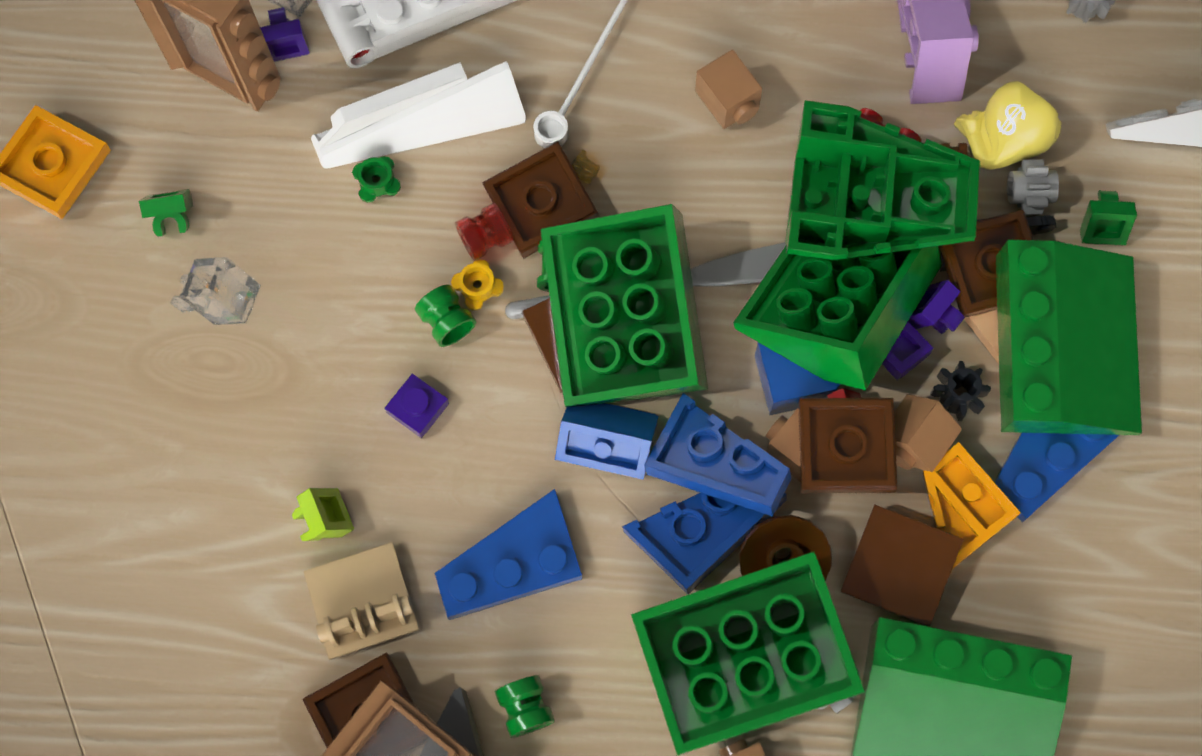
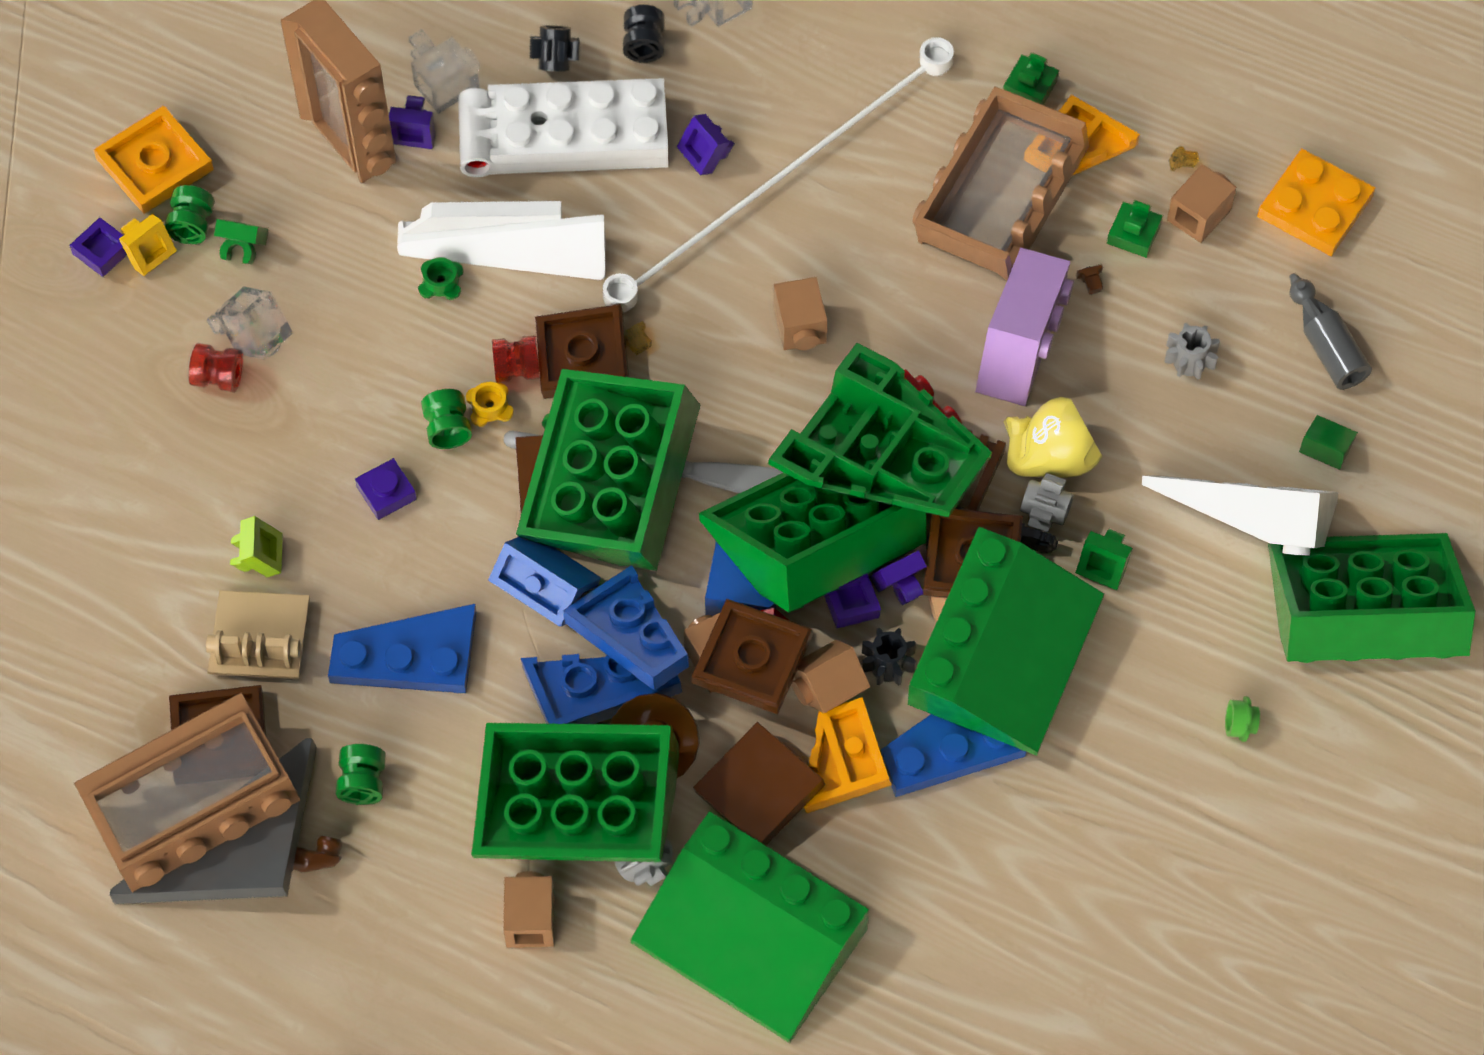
camera: 20 degrees right, 10 degrees down
none -> dark purple plate [69,217,127,277]
none -> yellow tile [119,214,177,276]
none -> green wheel [164,185,215,245]
none -> clear red wheel [188,343,243,393]

